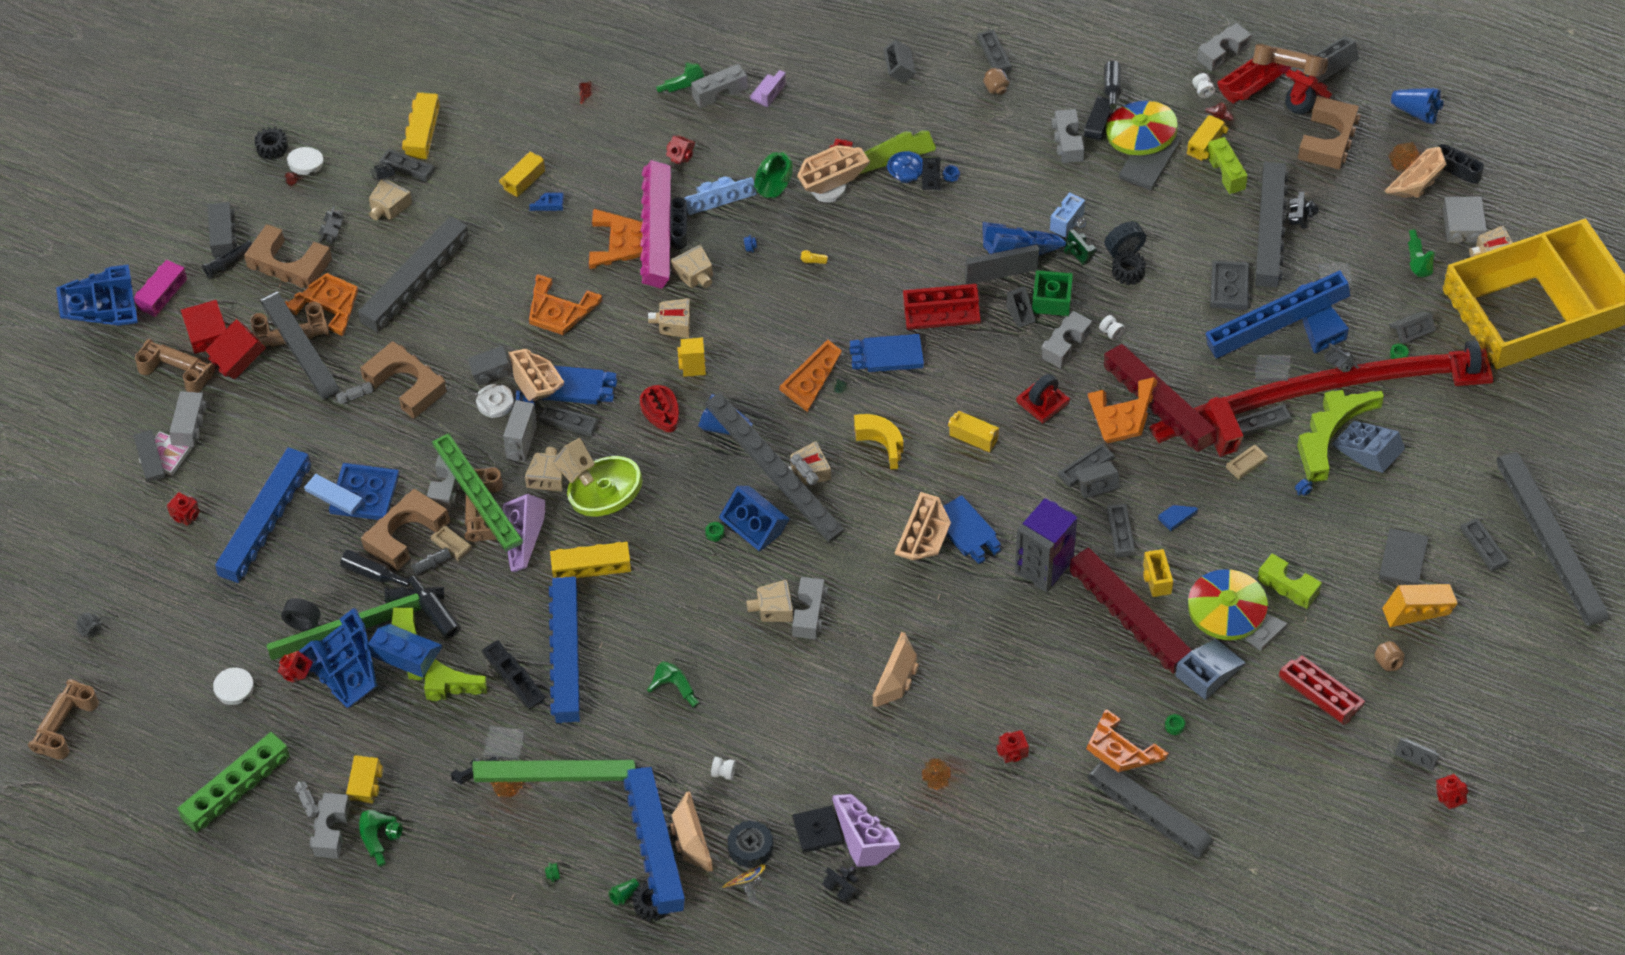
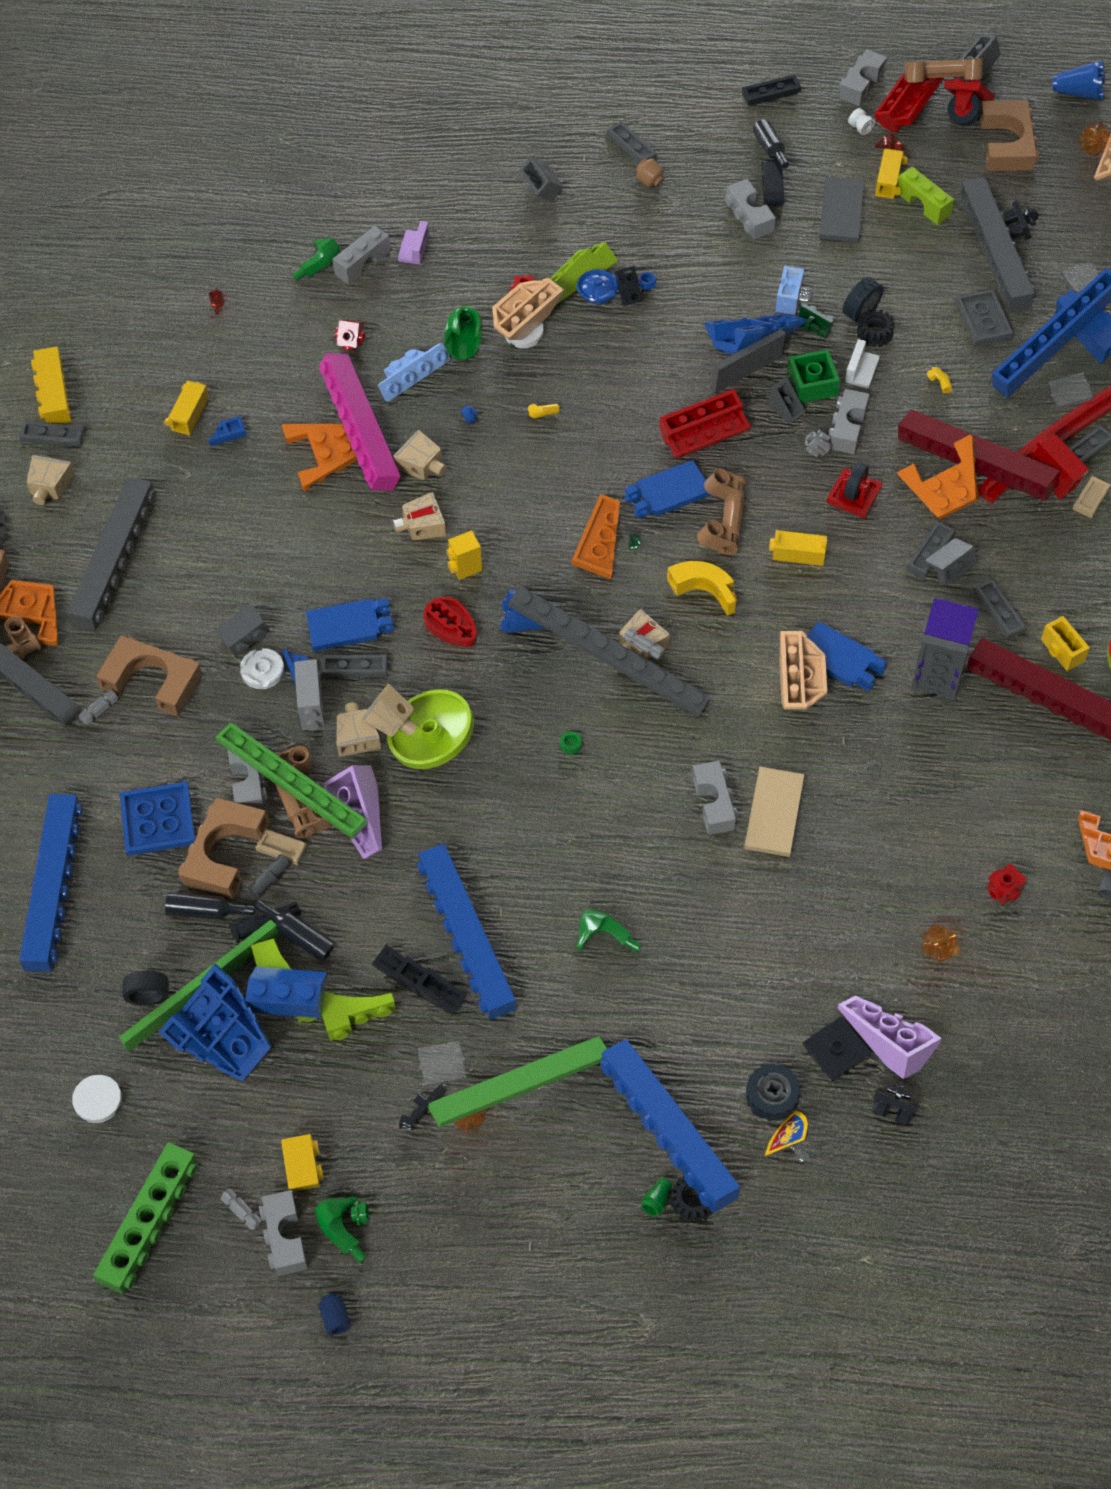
camera: 20 degrees left, 5 degrees up
red brick [277,651,313,683] -> none
light blue tile [304,474,363,515] -> none
black plate [370,163,396,180] -> none
light nougat wedge [508,349,564,401] -> none
orange wing [529,274,602,335] -> none
green plate [545,862,560,882] -> none
yellow brick [550,542,631,578] -> none
light nougat wedge [669,792,713,872] -> none
black beam [670,197,687,249] -> none
white wheel [711,757,736,780] -> none
blue slope [719,486,790,551] -> none
tan torso [746,580,793,622] -> none
light nougat wedge [873,632,919,707] -> none
white wheel [1099,315,1125,341] -> none
dish [1106,101,1178,155] -> none
blue tile [1158,505,1198,531] -> none
none -> dark blue brick [318,1293,352,1336]
none -> medium nougat piece [697,468,746,555]
none -> black plate [742,74,802,106]
none -> tan tile [744,766,804,857]
none -> light grey gear [805,430,831,458]
none -> white panel [845,339,879,388]
none -> yellow arm [927,367,952,393]

